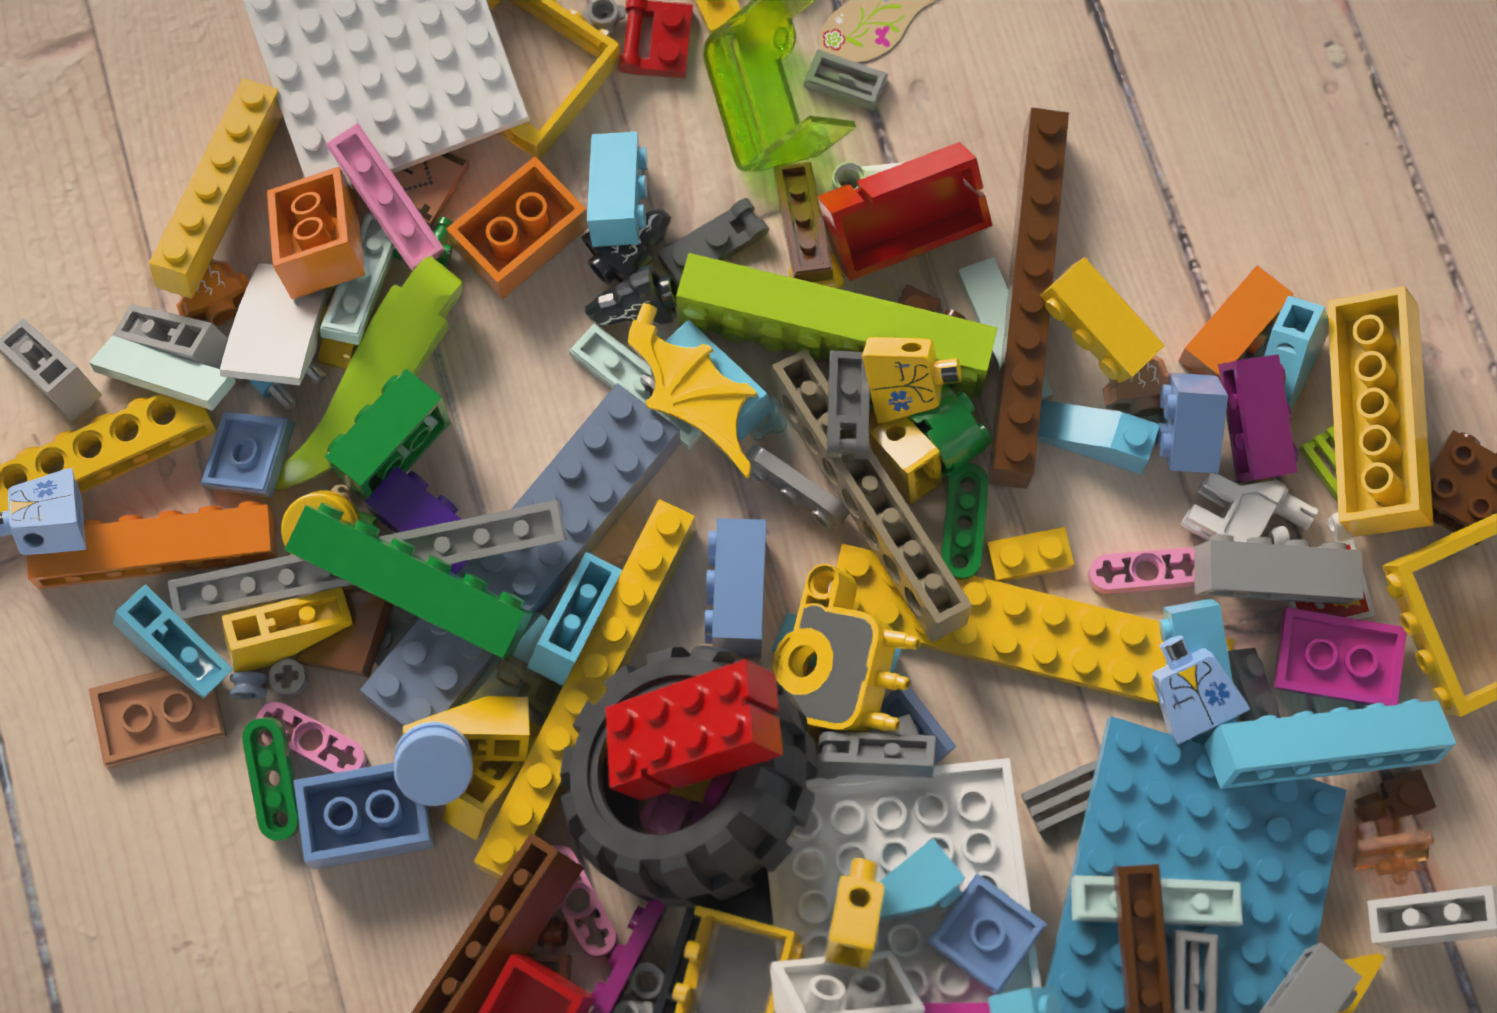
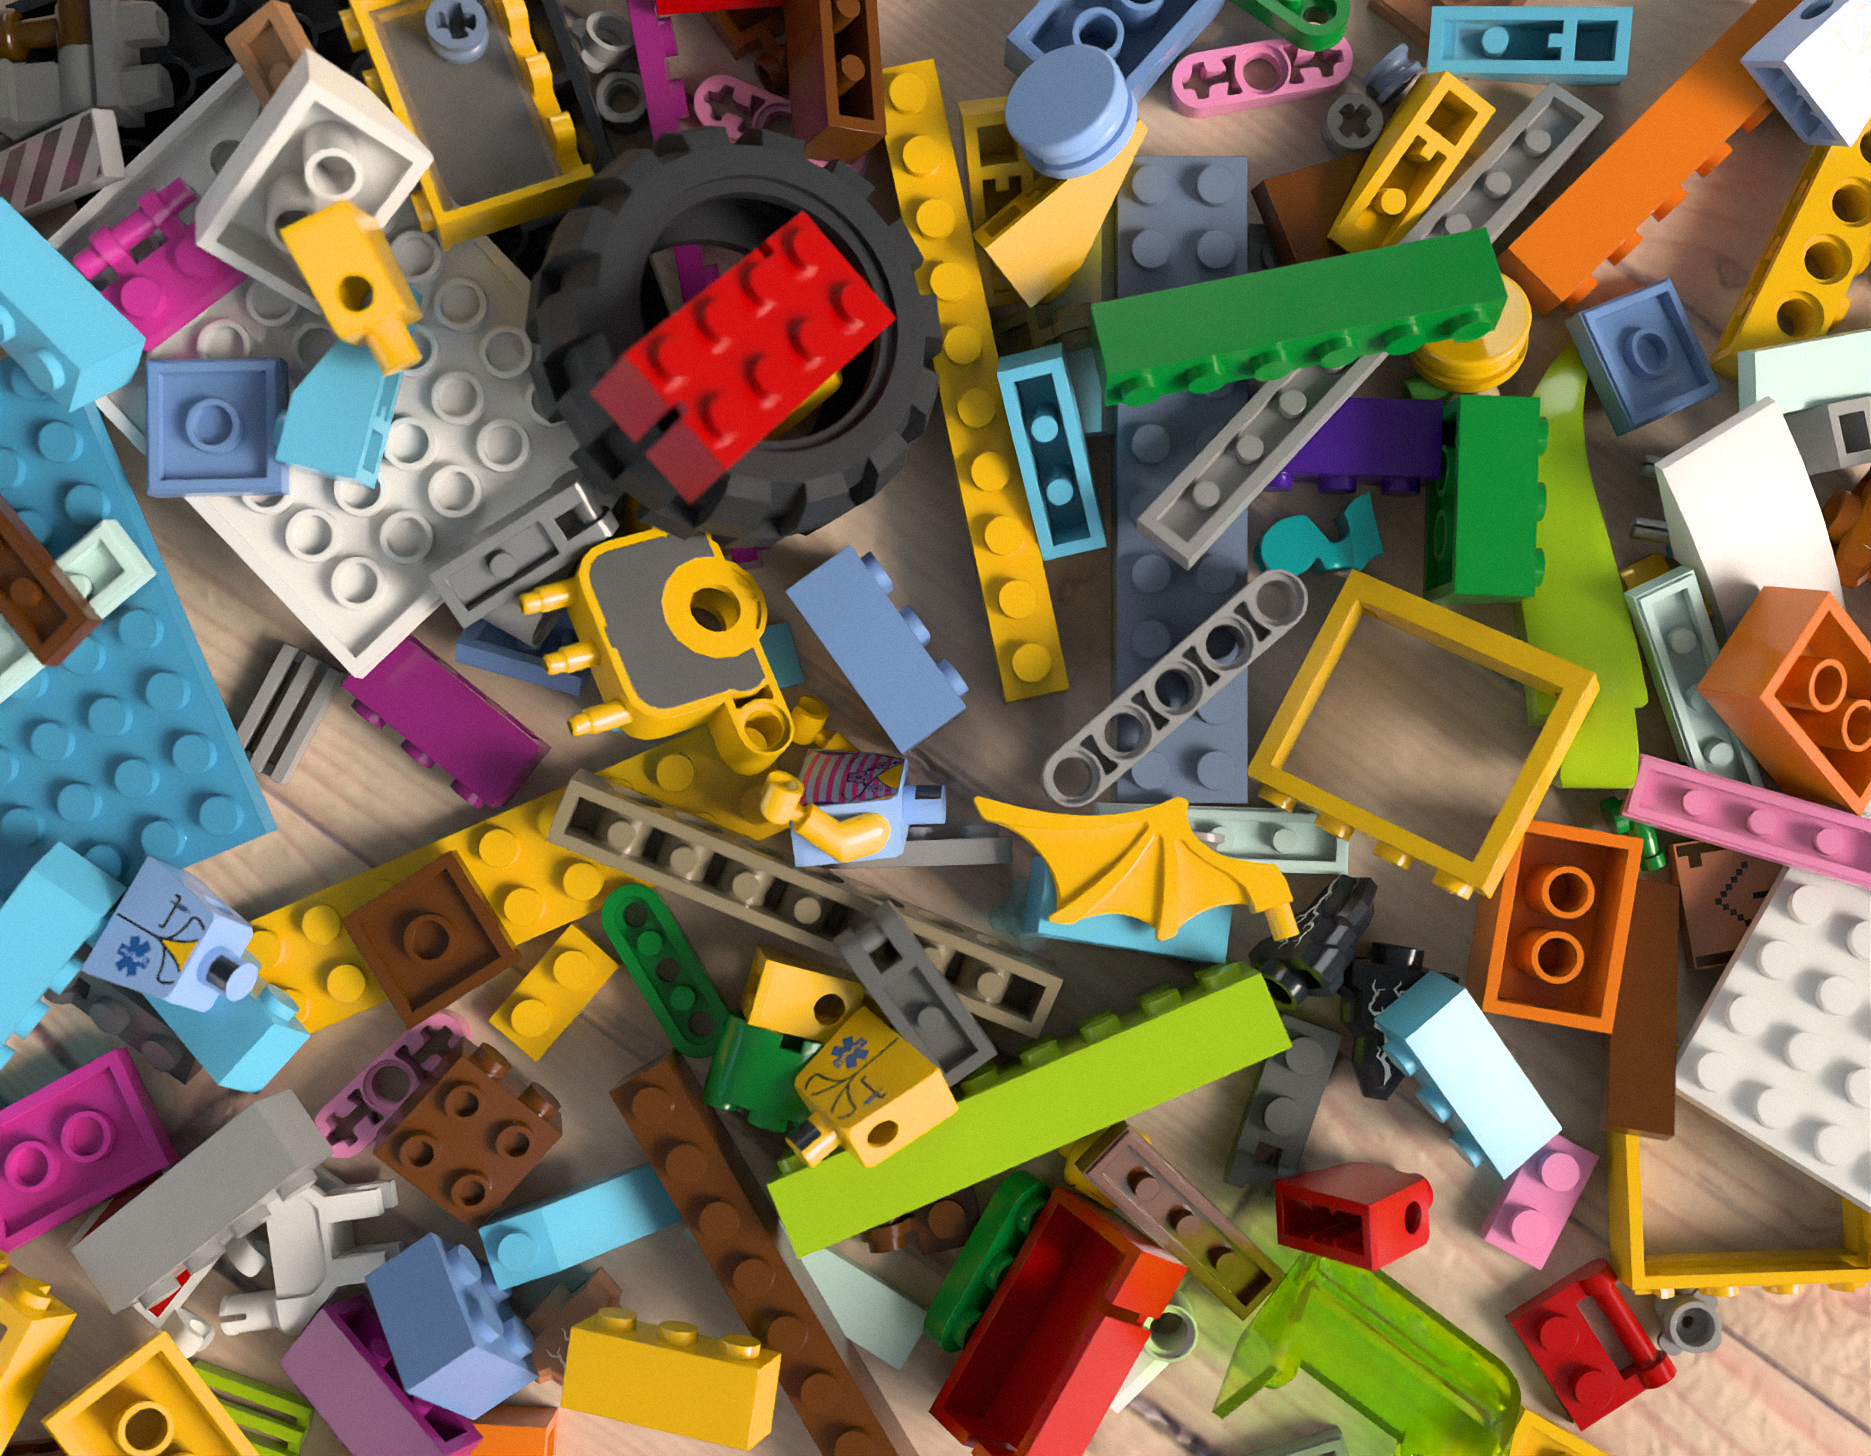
camera: 145 degrees right, 15 degrees up
none -> reddish brown tile [340,850,524,1030]
none -> magenta brick [341,633,552,809]
none -> reddish brown brick [373,1036,563,1232]
none -> torso [760,695,946,867]
none -> green plate [923,1170,1051,1353]
none -> light grey beam [1040,569,1308,808]
none -> yellow window [1248,569,1600,900]
none -> teal leg [1254,491,1384,576]
none -> red torso [1274,1162,1433,1272]
none -> bright pink plate [1478,1134,1600,1270]
none -> reddish brown tile [1600,879,1679,1141]

